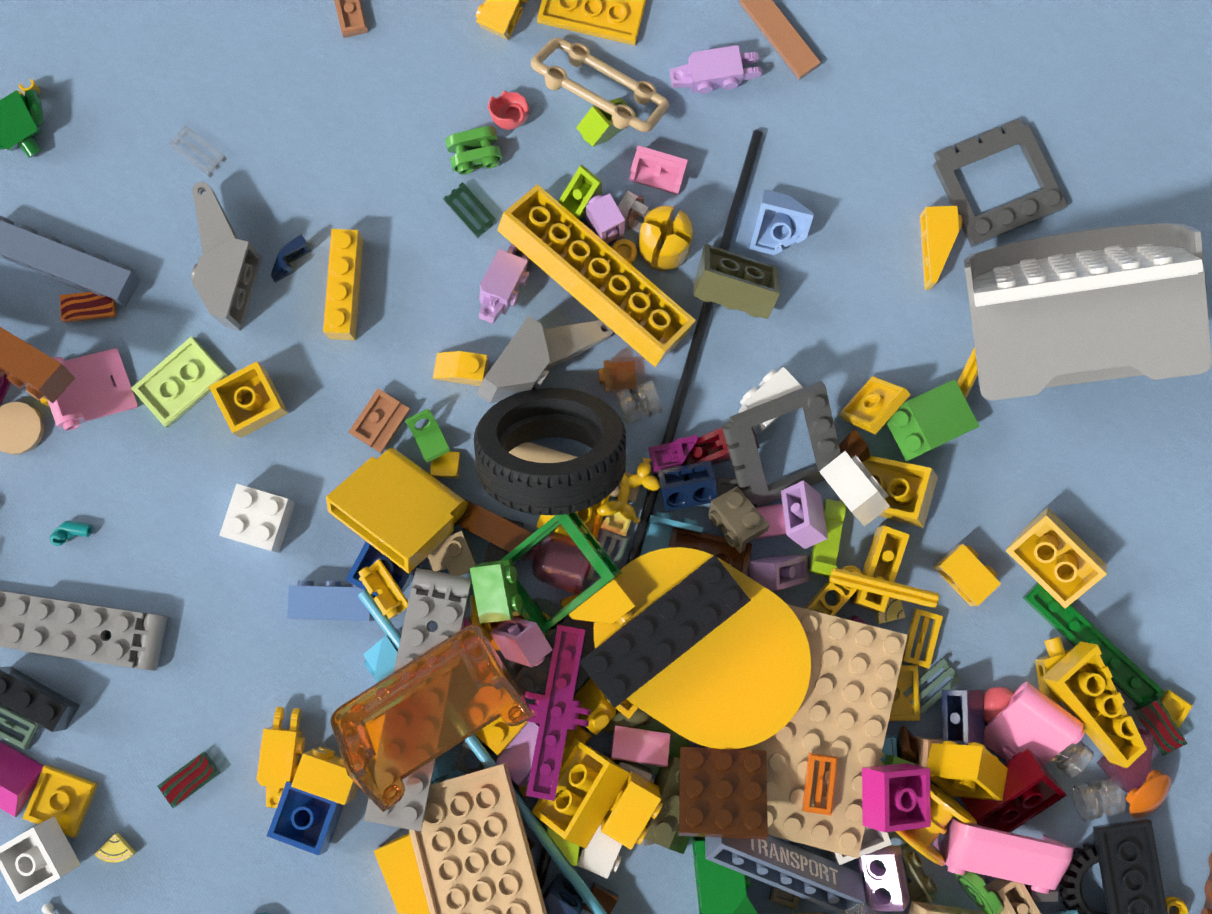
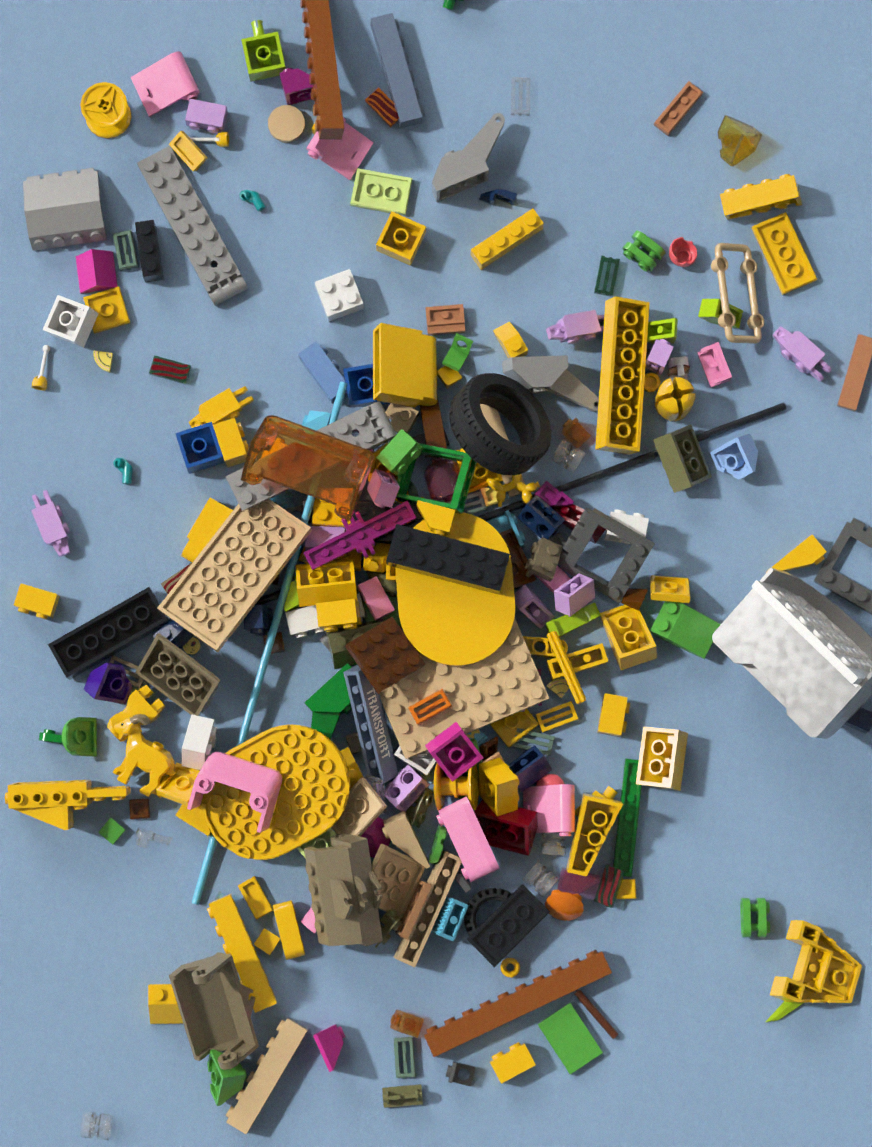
camera: 55 degrees right, 0 degrees up
yellow hinge [358,559,408,619] -> none
white brick [819,451,890,527] -> none

